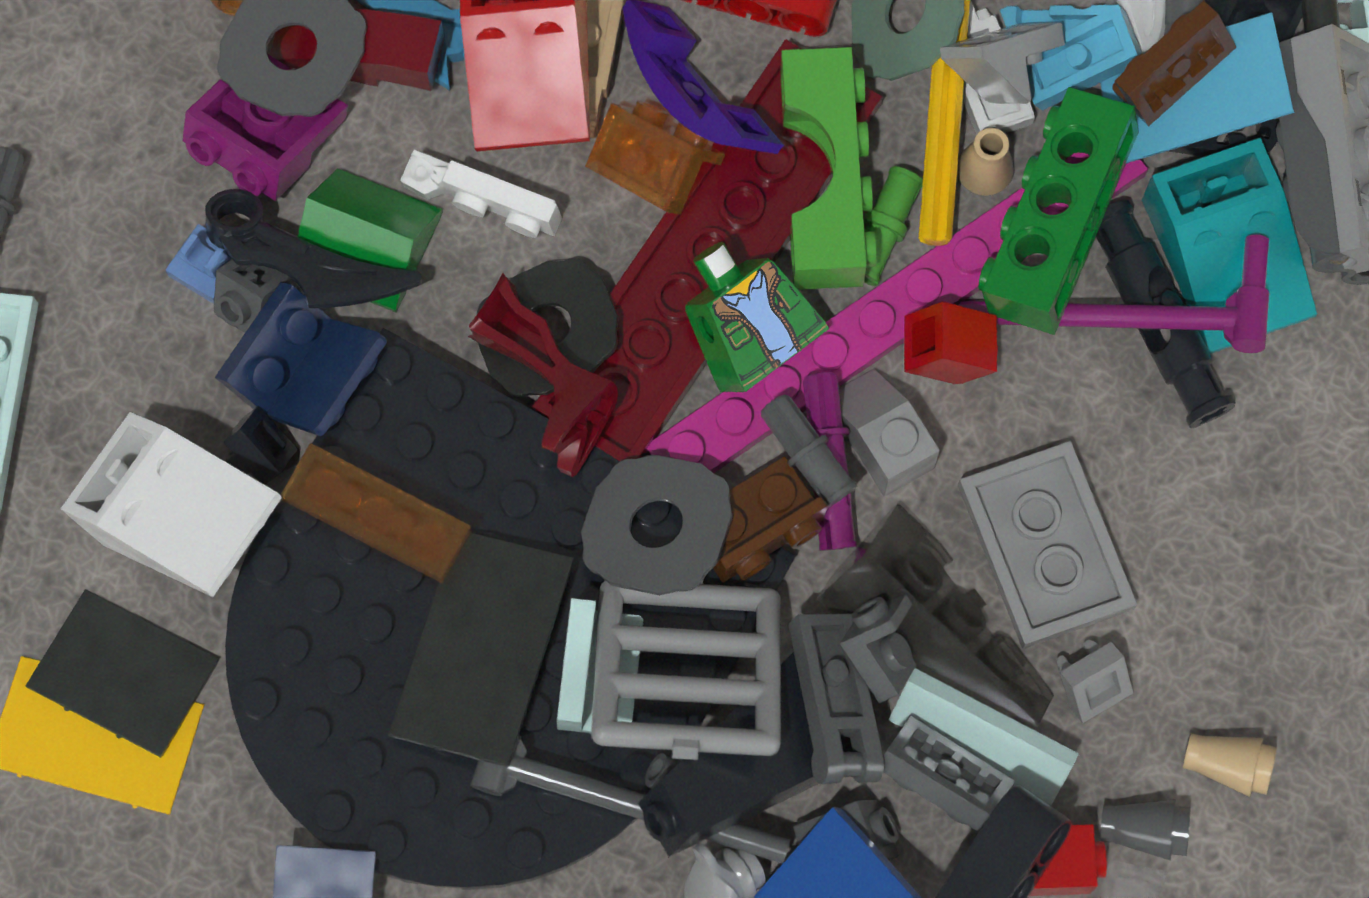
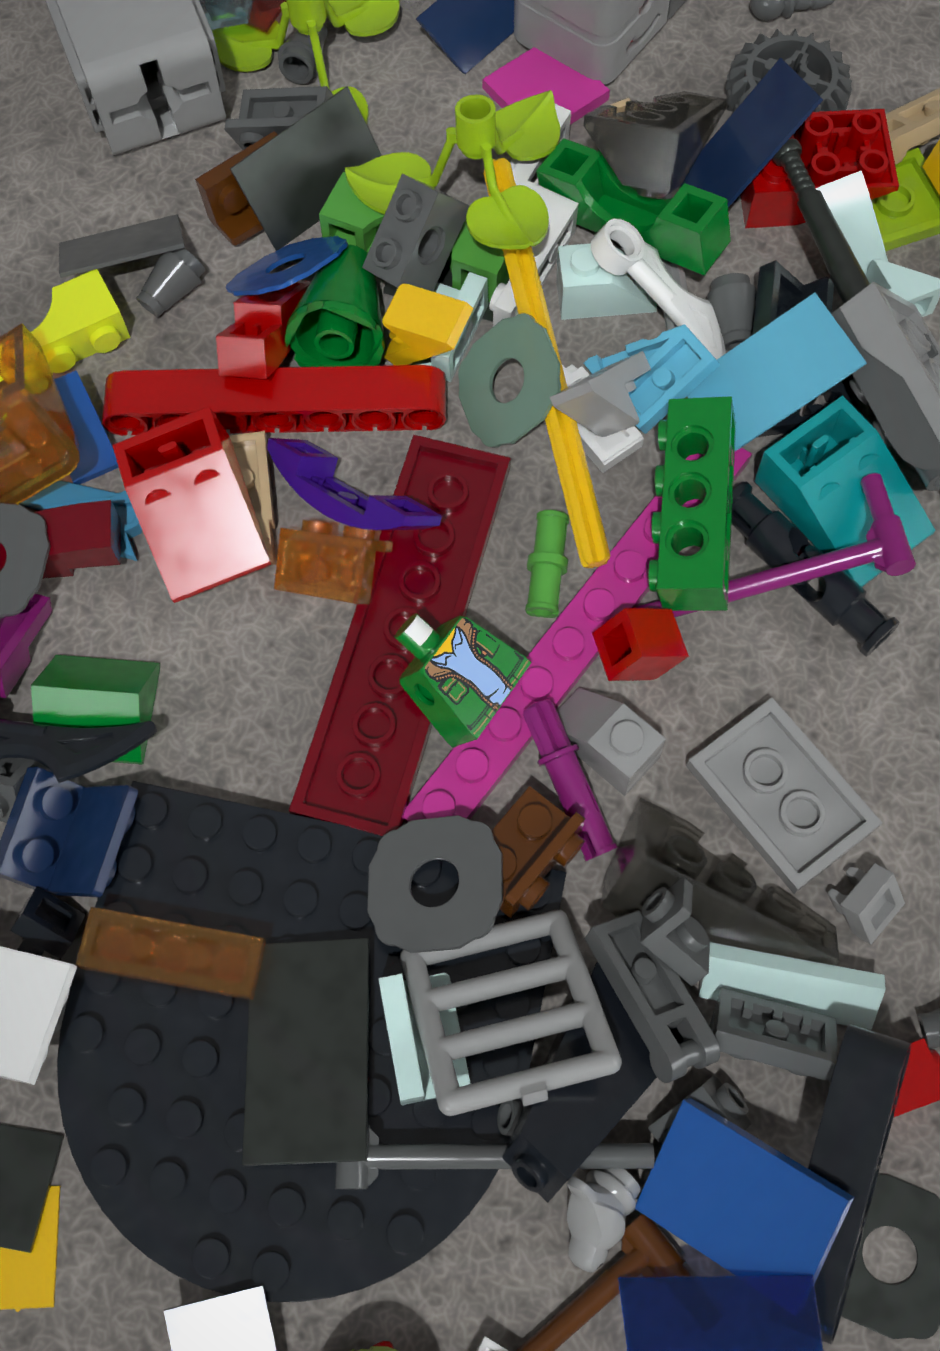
camera: 15 degrees left, 5 degrees down
white hinge [400,150,562,238] -> none
dark red animal [468,273,618,477] -> none
pearl dark grey piece [477,258,619,397] -> none
dark grey axle [761,395,857,508] -> none
bright green arch [780,47,876,290] -> none
tan cone [957,128,1014,196] -> none
reddish brown bracket [1112,0,1237,126] -> none

